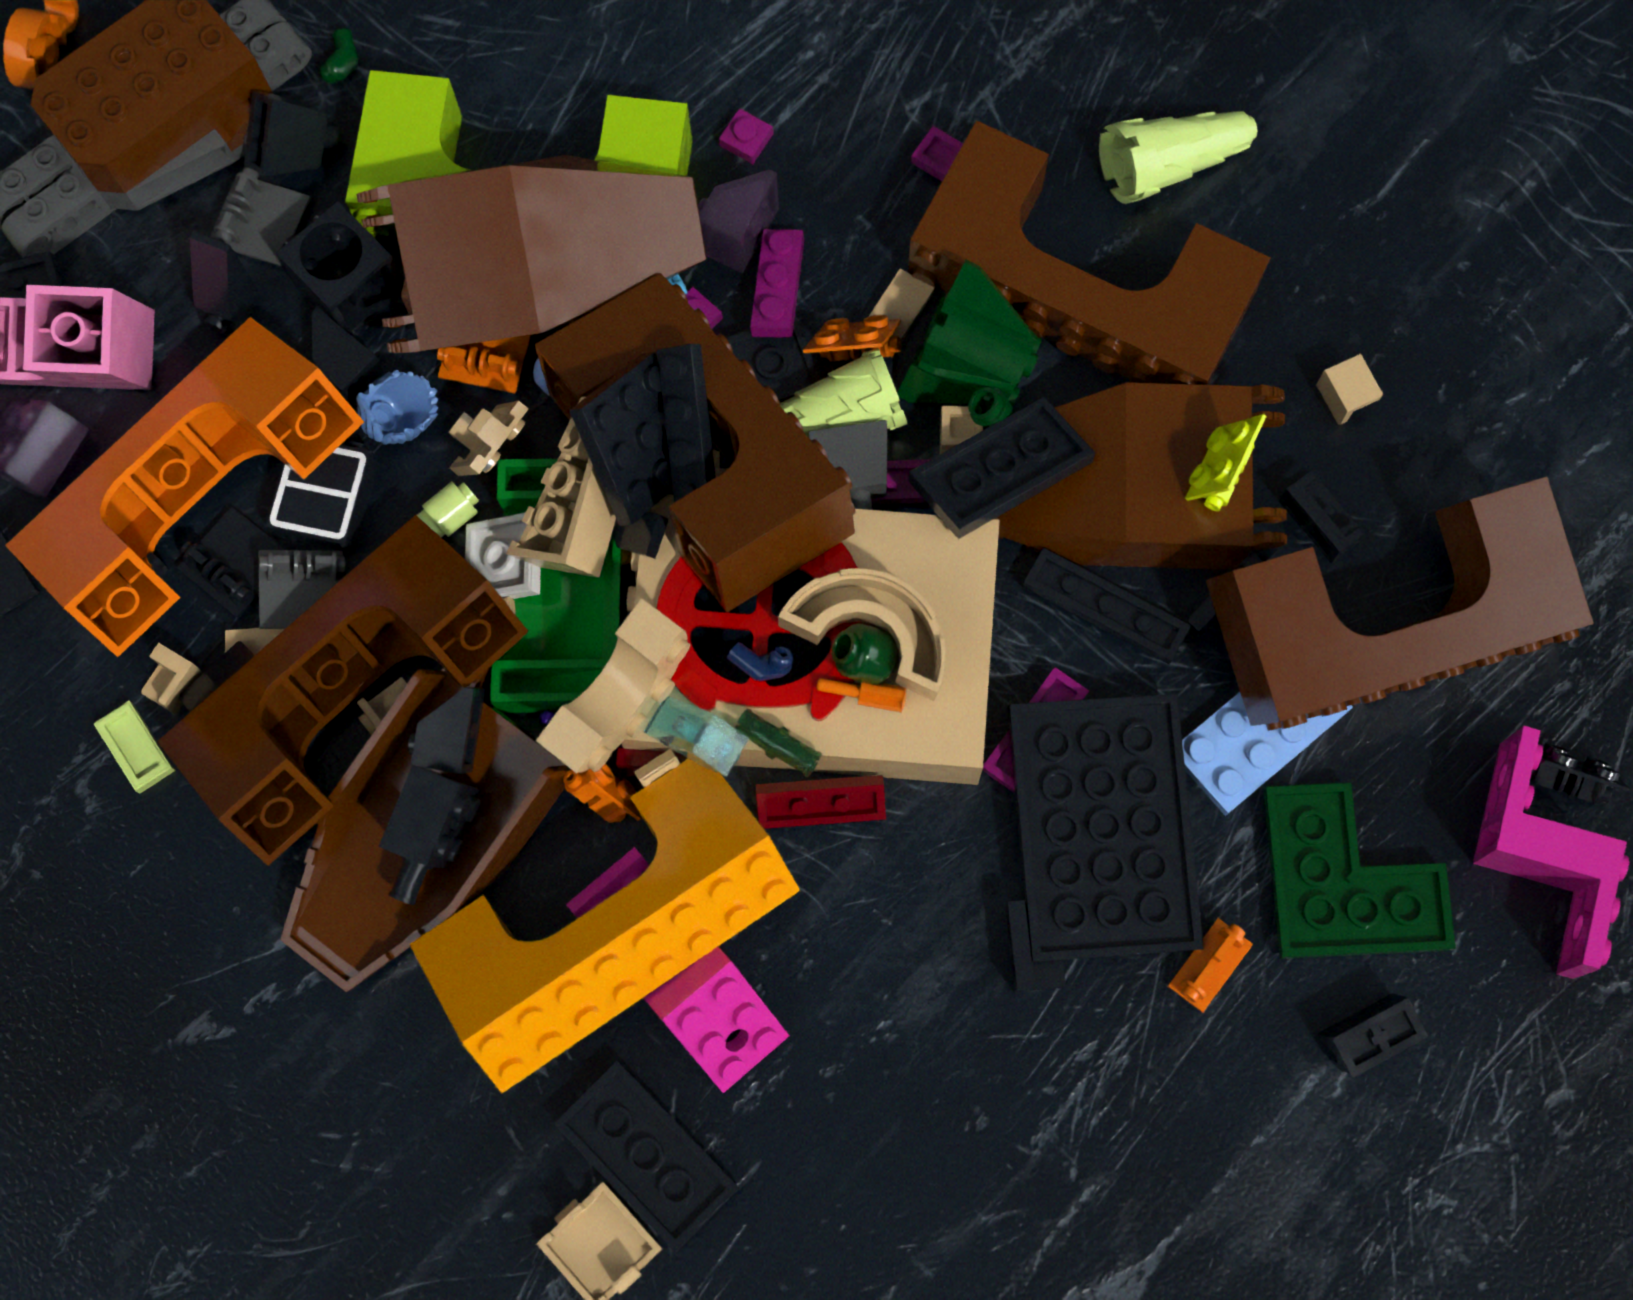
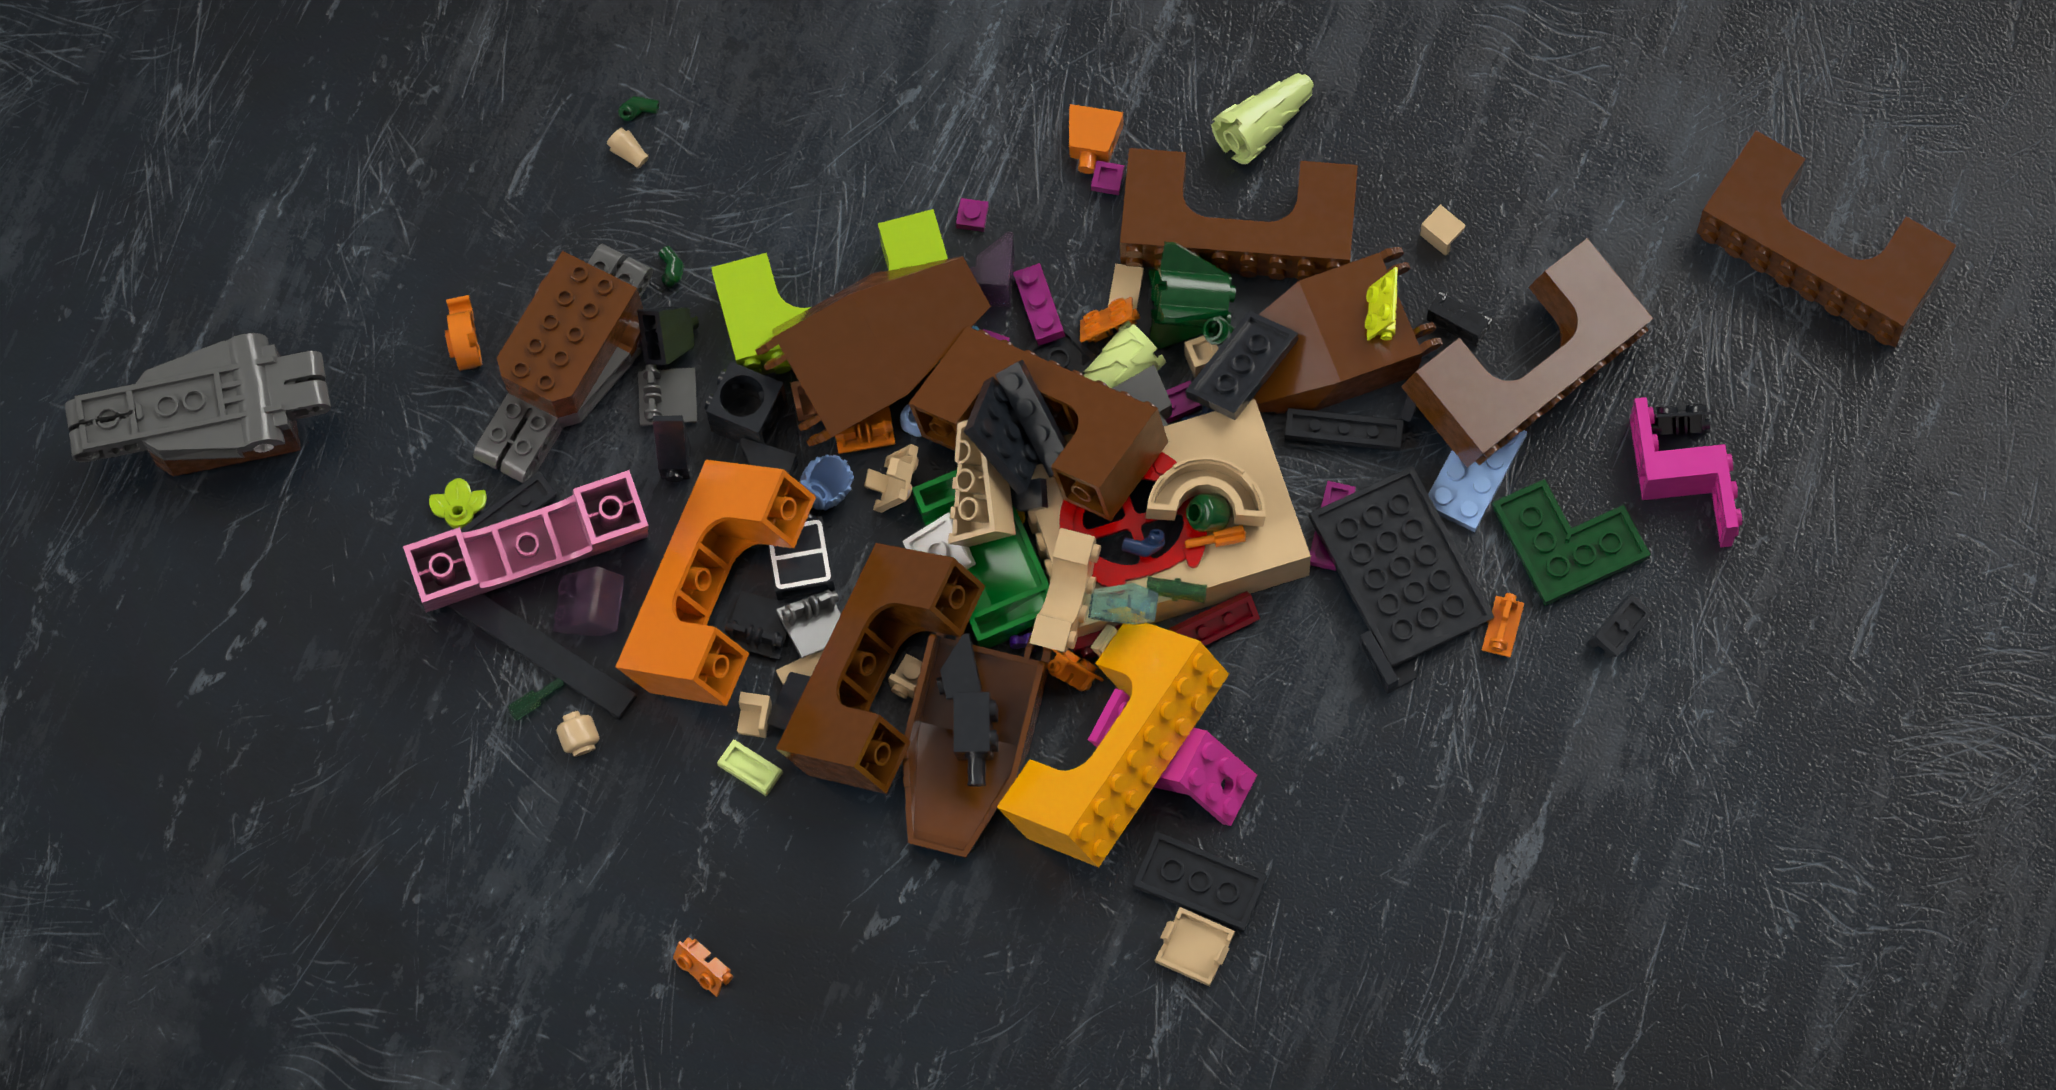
camera: 20 degrees left, 5 degrees down
yellowish green brick [417,481,479,537] -> none
none -> orange torso [1069,104,1123,174]

